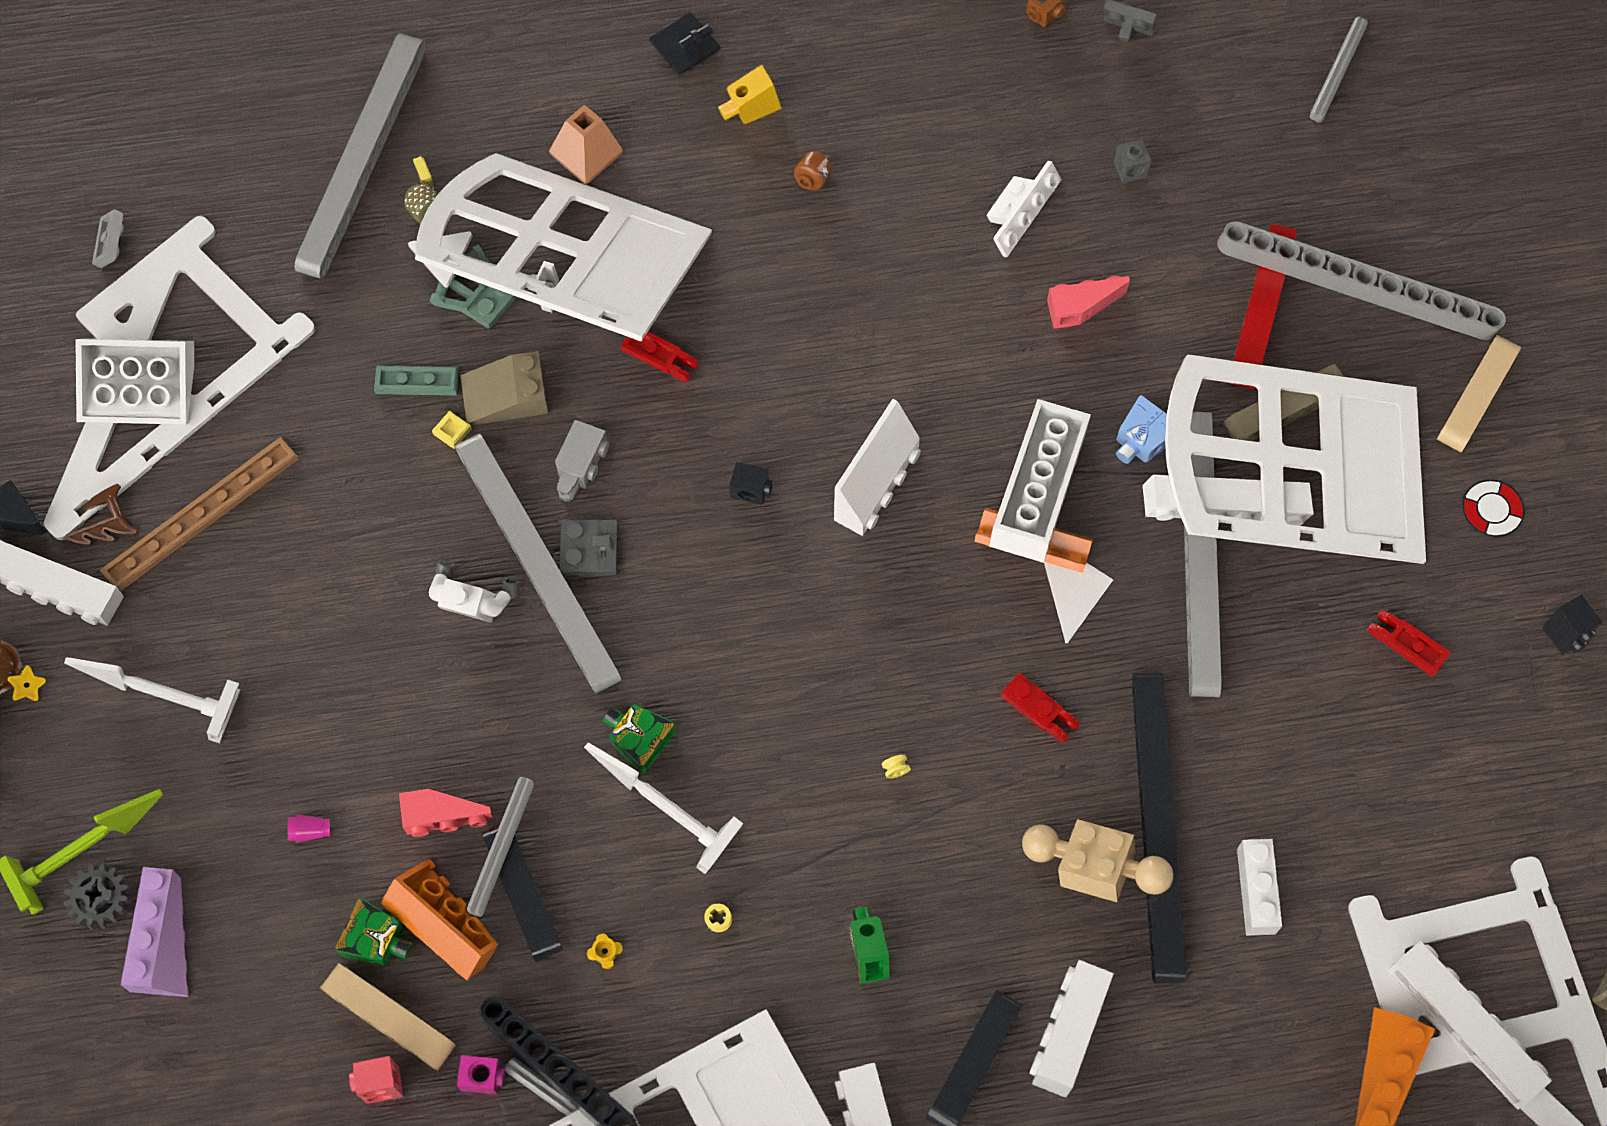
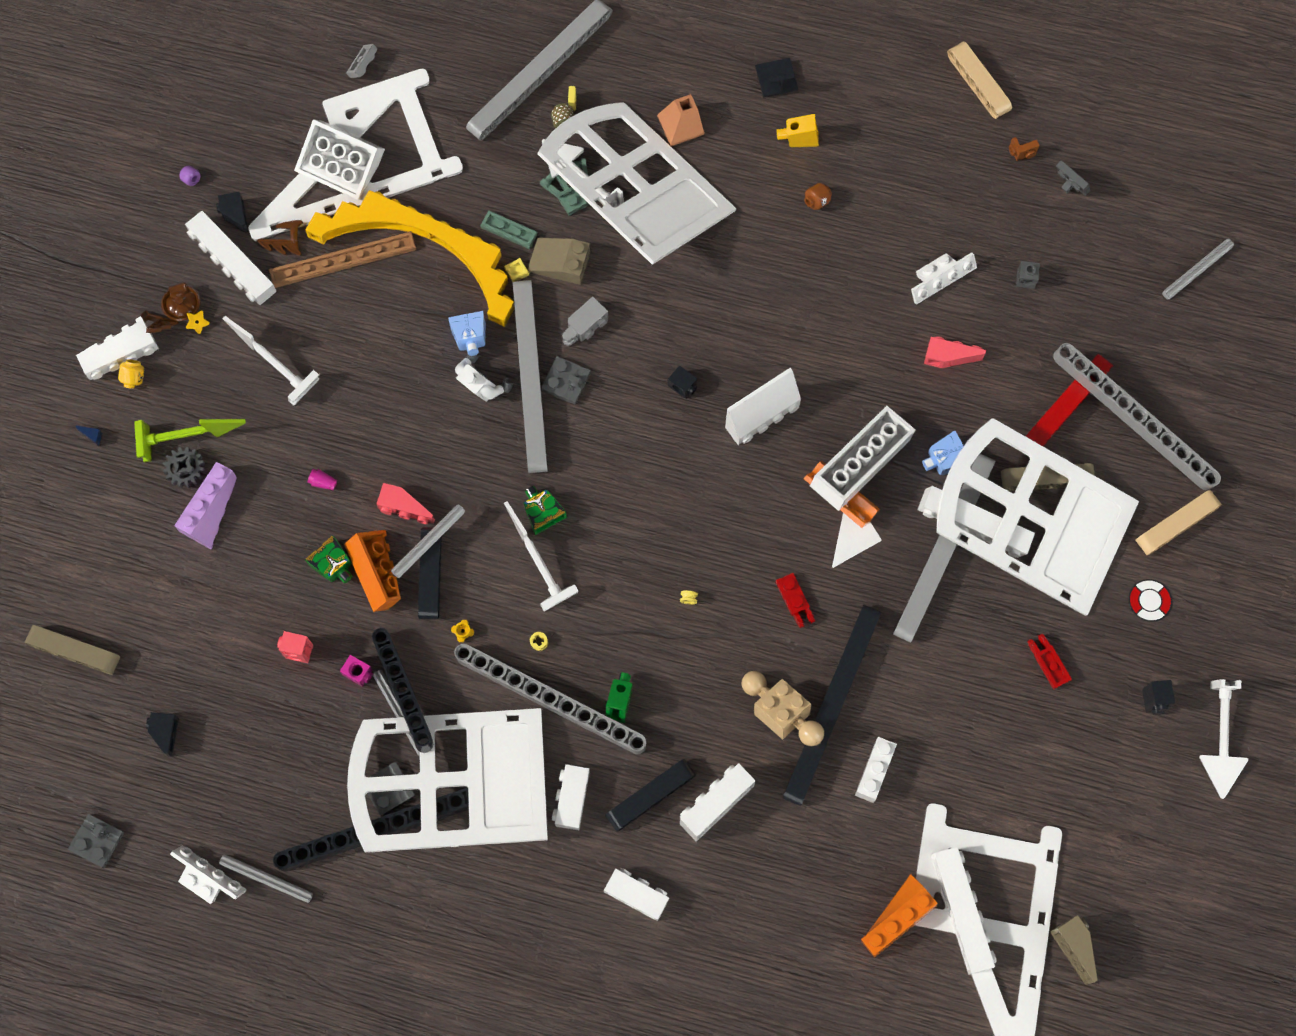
camera: 25 degrees right, 5 degrees up
tan beam [320,963,456,1071] -> none
red hinge [621,332,699,382] -> none
none -> yellow arch [305,190,515,327]
none -> light blue torso [448,311,486,356]
none -> light grey beam [454,644,646,754]

